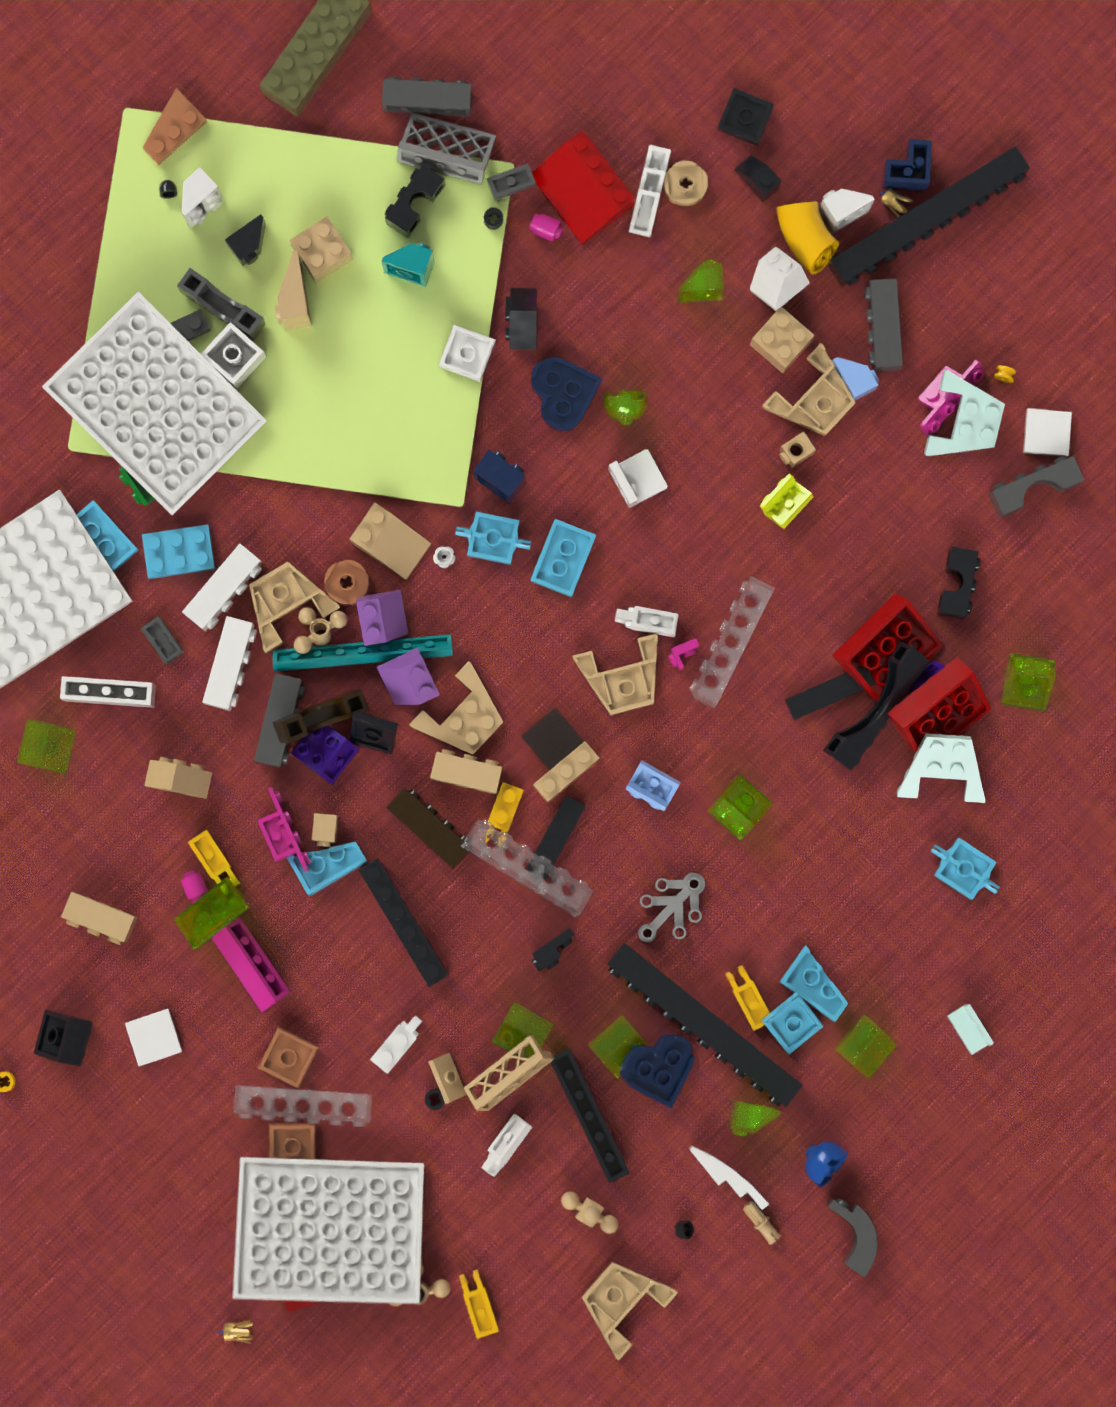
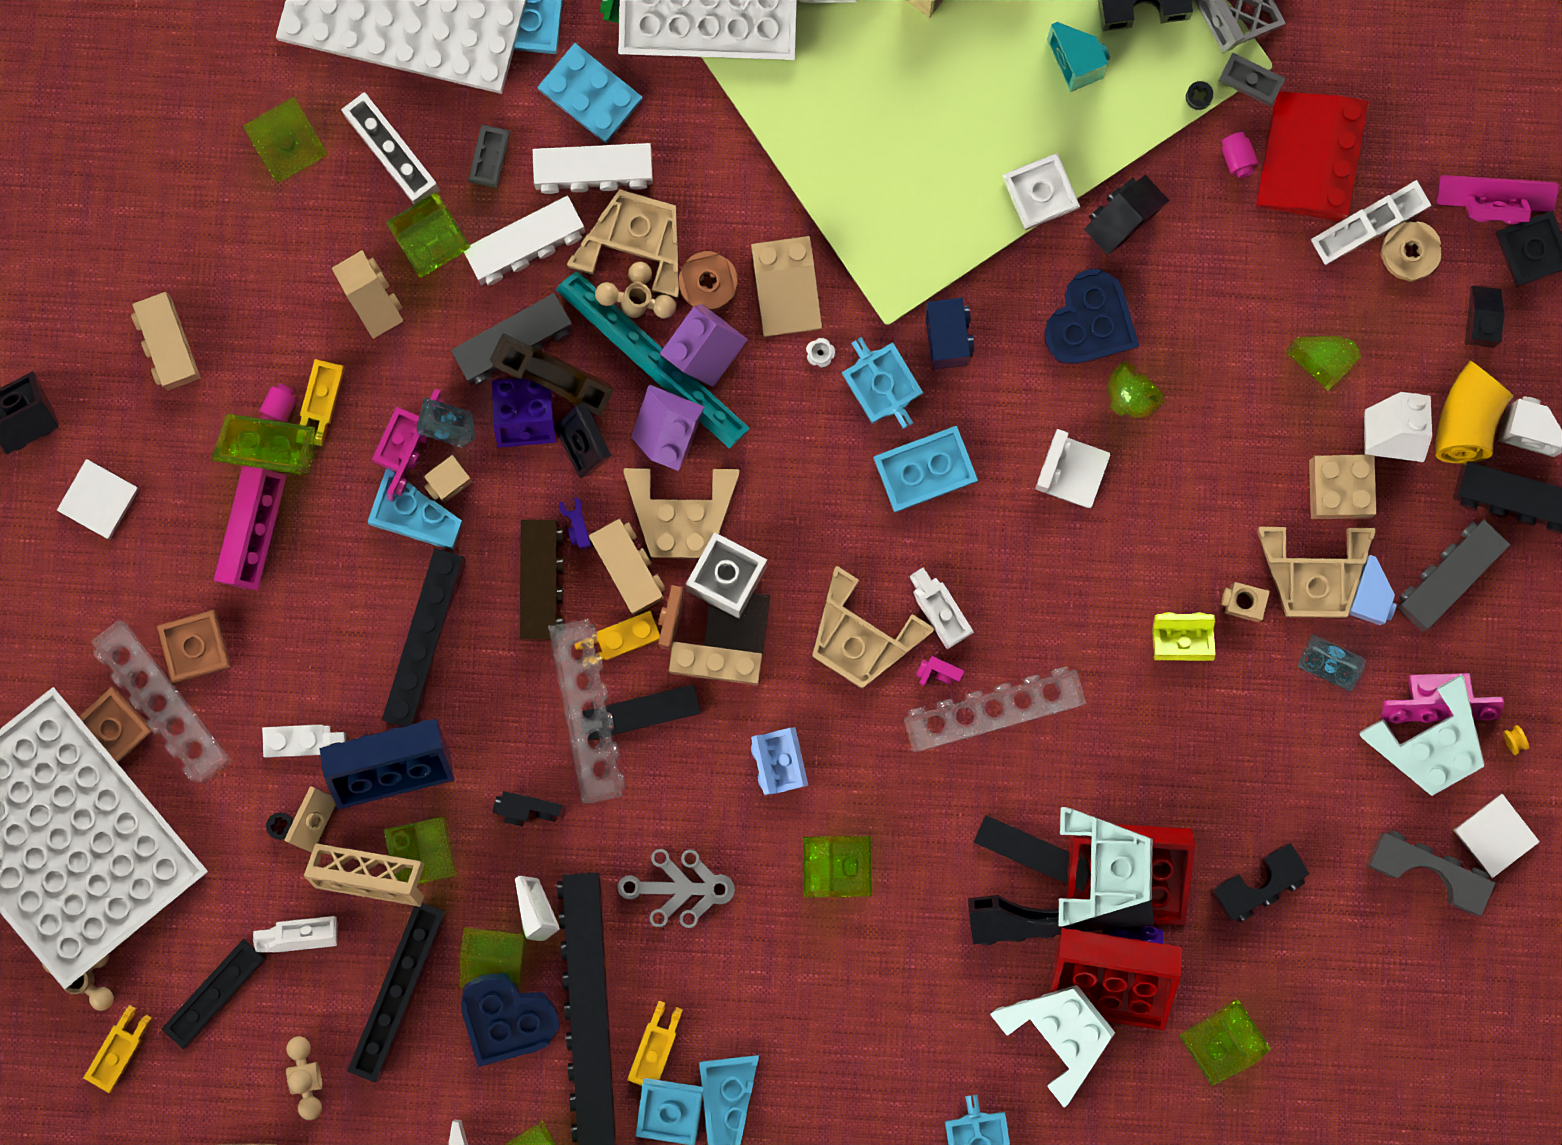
camera: 55 degrees right, 0 degrees up
none -> black tile [161,939,266,1049]
none -> dark blue brick [319,719,455,810]
none -> clear neon green slope [385,192,471,278]
none -> clear light blue slope [417,398,475,447]
none -> white slope [515,876,559,941]
none -> dark purple plate [559,497,592,551]
none -> nougat plate [658,585,685,650]
none -> white brick [686,532,767,619]
none -> light aqua wing [1059,807,1153,926]
none -> clear light blue slope [1297,634,1366,691]
none -> dark pink bracket [1436,175,1559,224]

